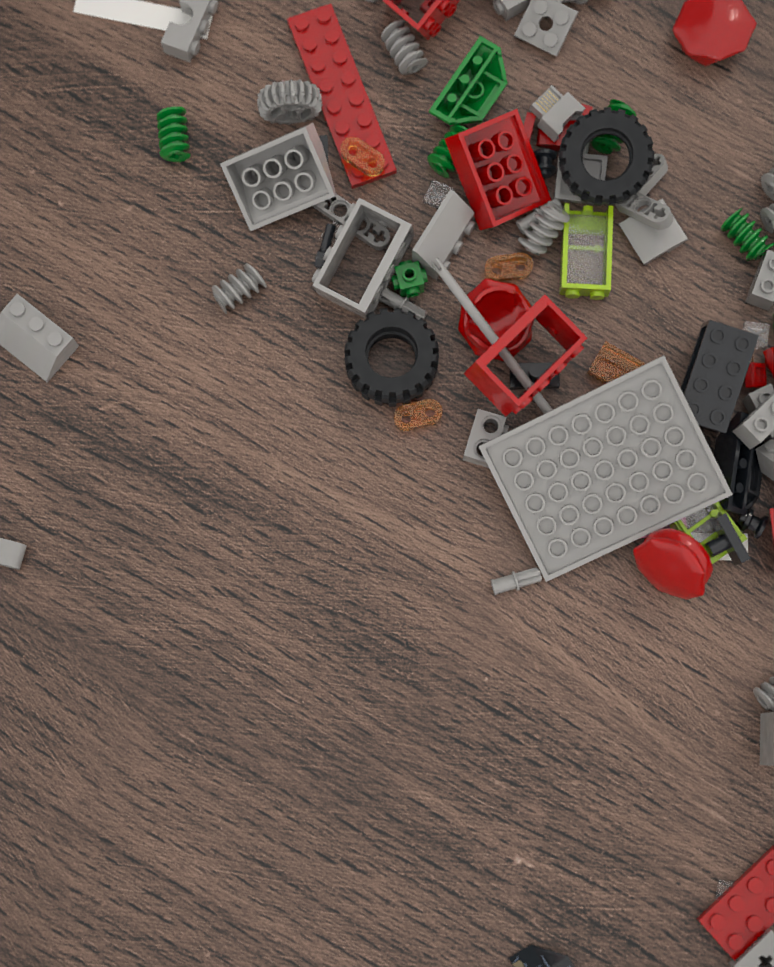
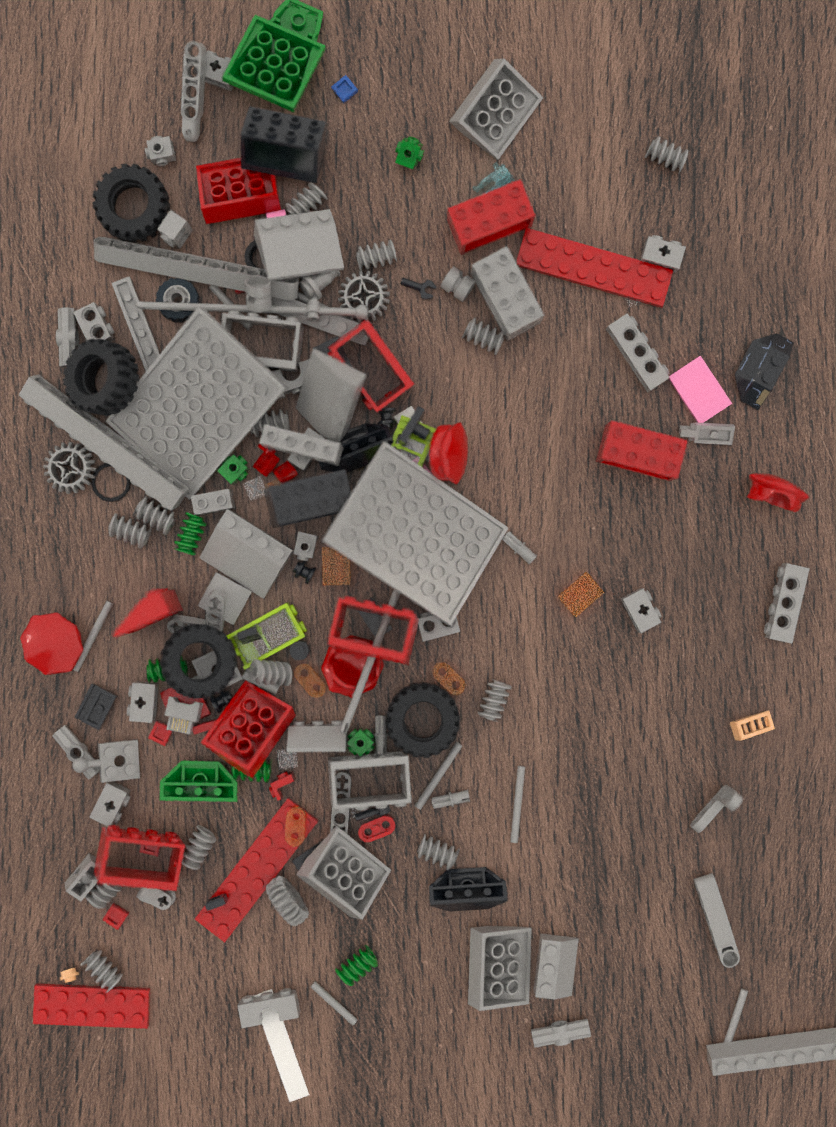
camera: 125 degrees left, 10 degrees up
none -> light grey bar [73,601,113,672]
none -> black plate [74,683,118,730]
none -> red slope [113,588,183,637]
none -> light grey brick [127,681,159,723]
none -> red tile [148,720,173,746]
none -> light grey slope [199,509,294,599]
none -> black tile [205,893,228,911]
none -> black tile [237,627,261,645]
none -> red bracket [269,771,296,801]
none -> black wheel [290,640,310,660]
none -> light grey brick [293,532,318,561]
none -> black wheel [293,561,317,585]
none -> light grey bar [310,981,358,1025]
none -> red plate [358,815,395,842]
none -> light grey bar [414,742,462,810]
none -> black wedge [429,867,508,912]
none -> light grey axle [431,790,470,809]
none -> light grey slope [468,926,532,1011]
none -> light grey piece [477,679,512,722]
none -> light grey bar [510,766,525,843]
none -> clear orange plate [557,571,605,618]
none -> red hose [596,421,688,481]
none -> light grey brick [606,313,670,393]
none -> light grey brick [621,588,662,633]
none -> bright pink tile [669,356,732,423]
none -> light grey hinge [679,422,735,445]
none -> light grey beam [690,785,743,833]
none -> light nougat slope [730,711,775,741]
none -> red piece [746,473,809,513]
none -> light grey brick [764,563,810,644]

